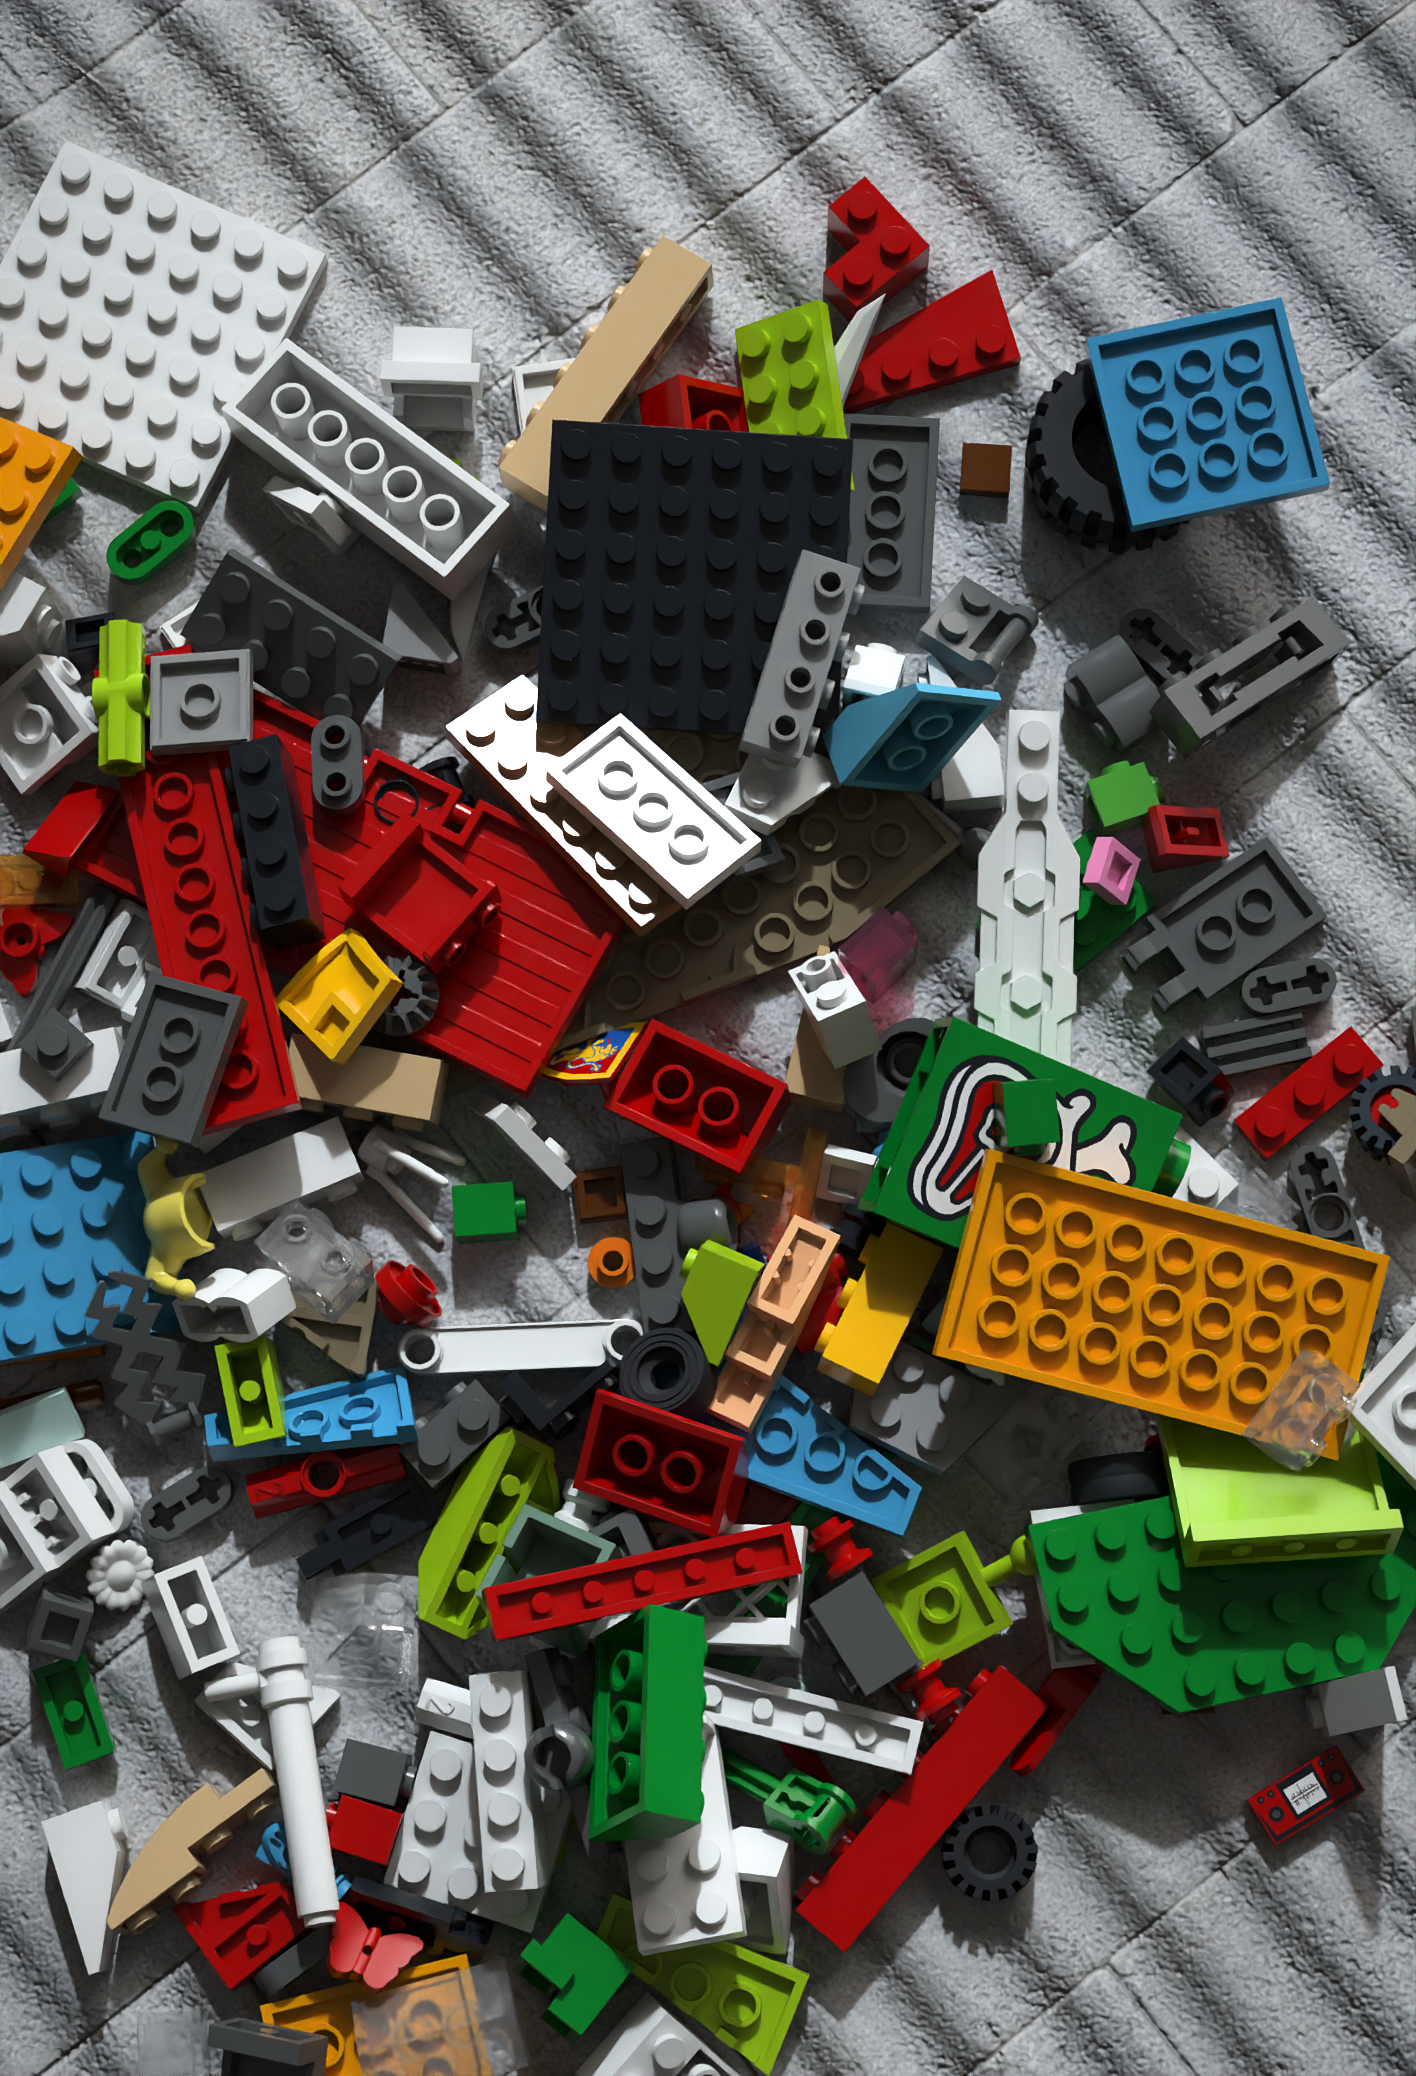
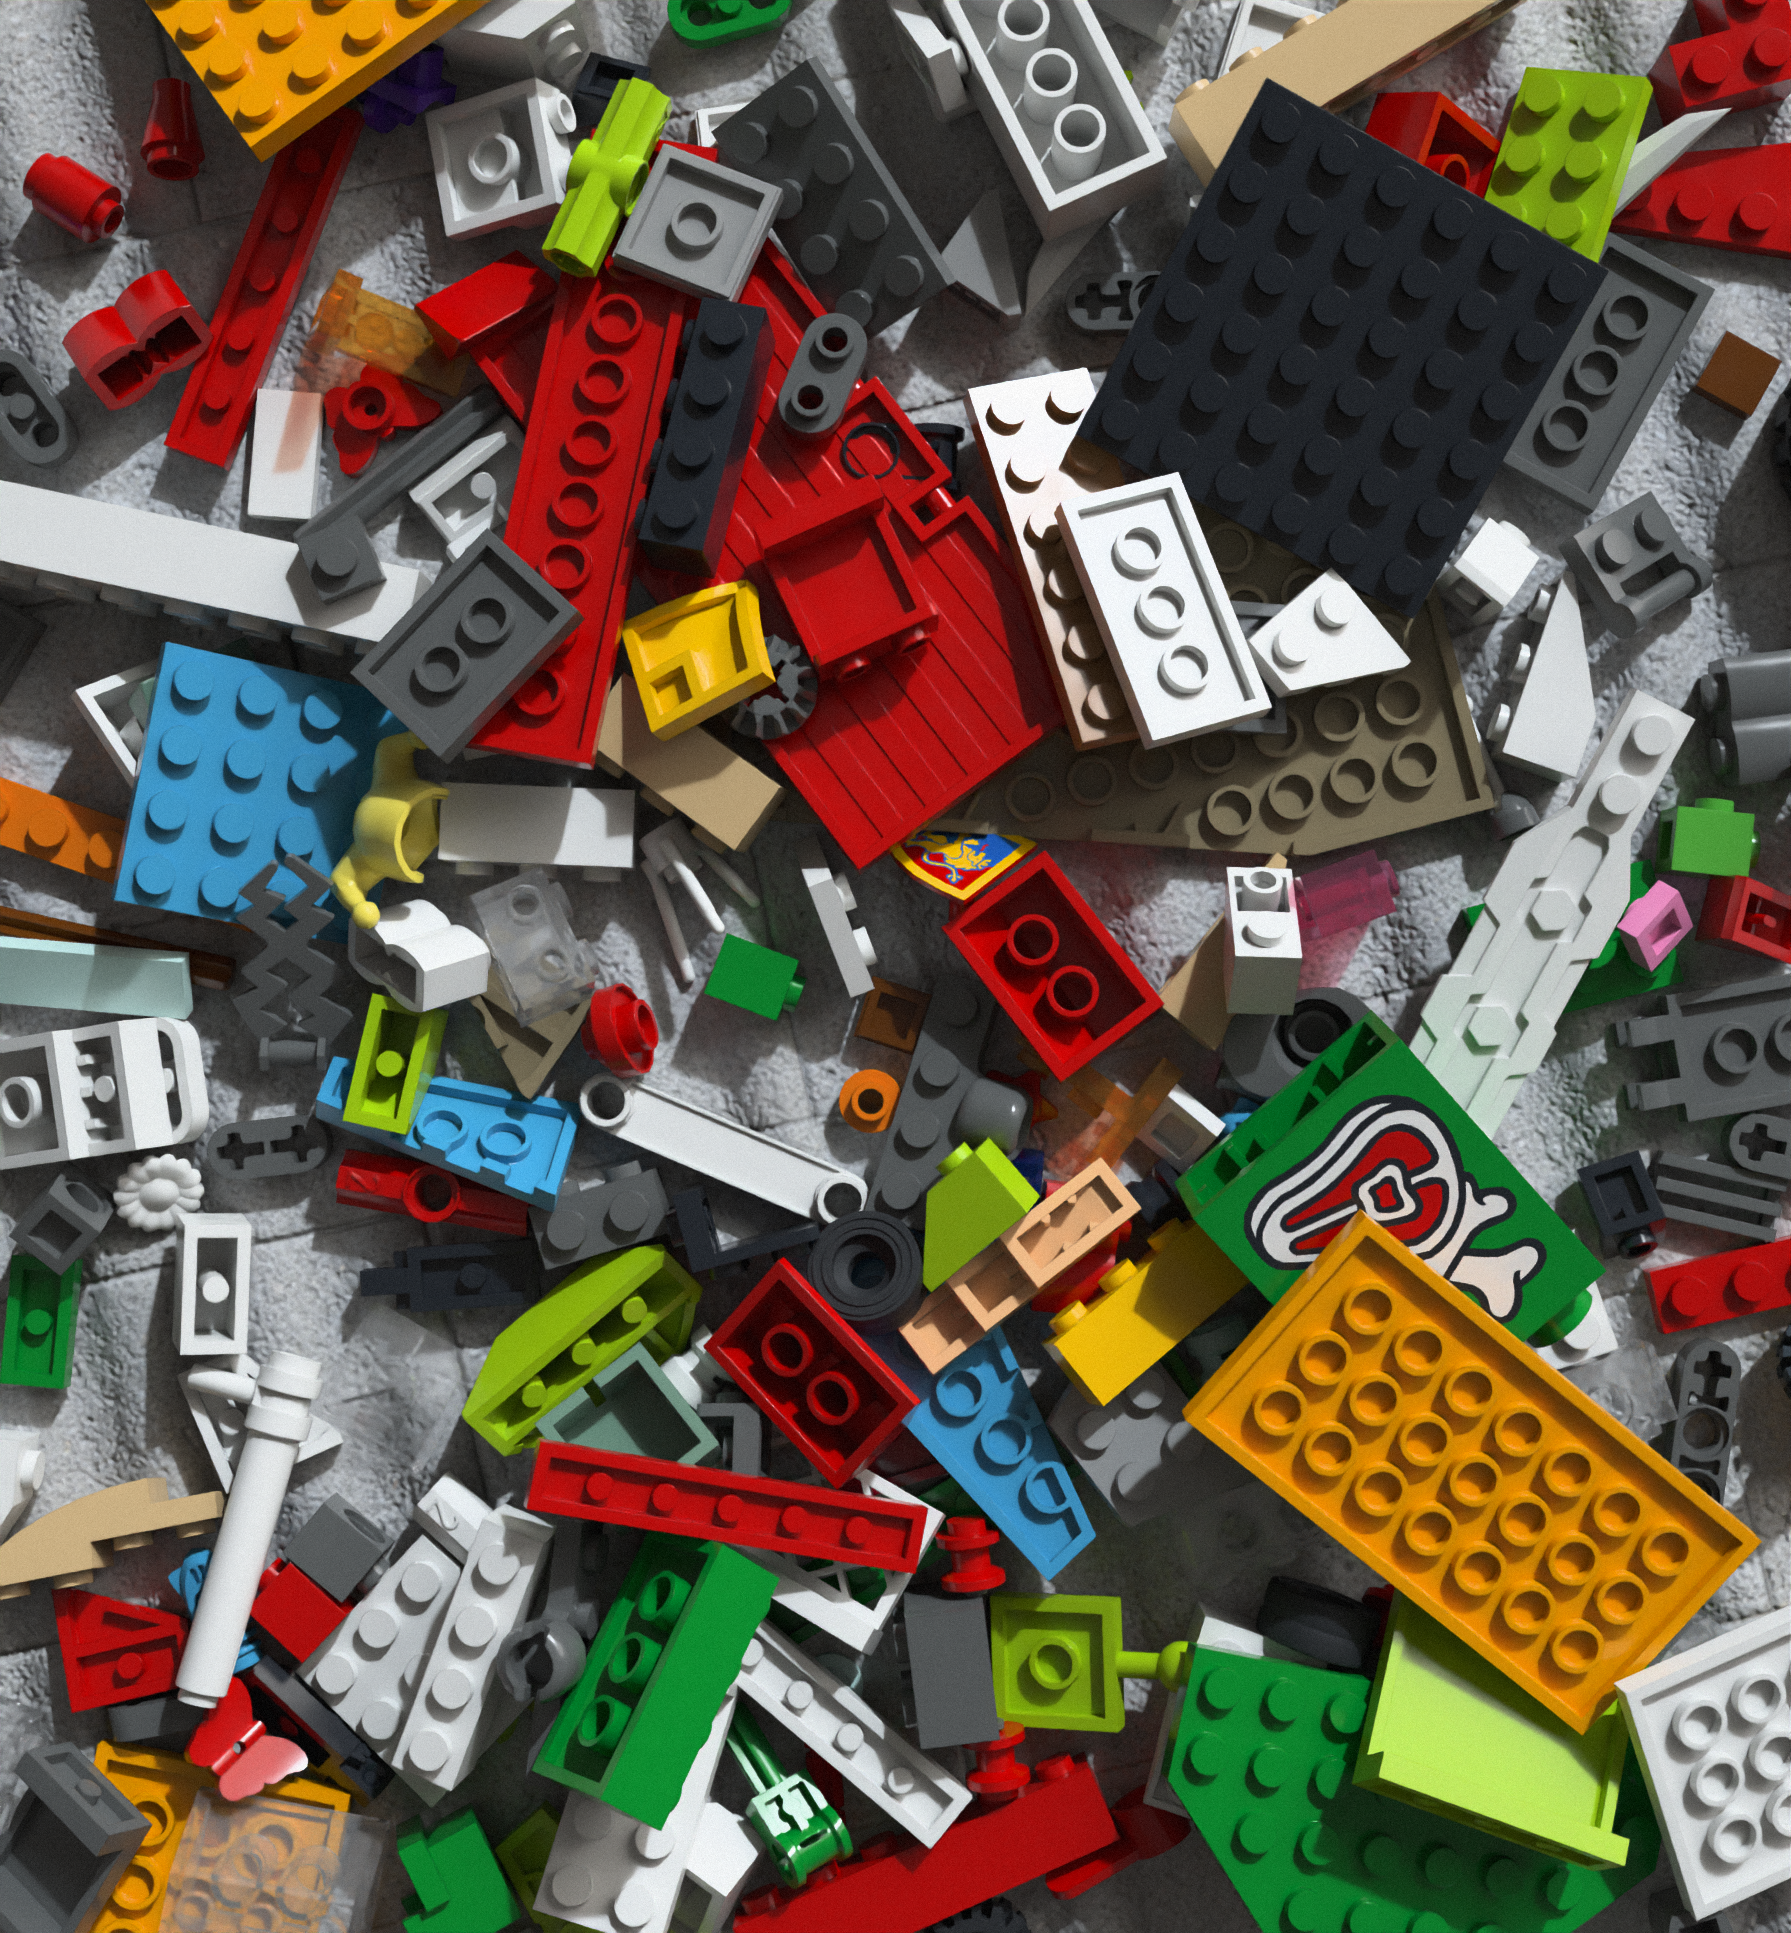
camera: 20 degrees right, 10 degrees up
light grey brick [738,549,865,768] -> none
medium azure slope [822,683,1001,793] -> none
green brick [992,1078,1060,1156] -> none
clear brick [1241,1349,1361,1471] -> none

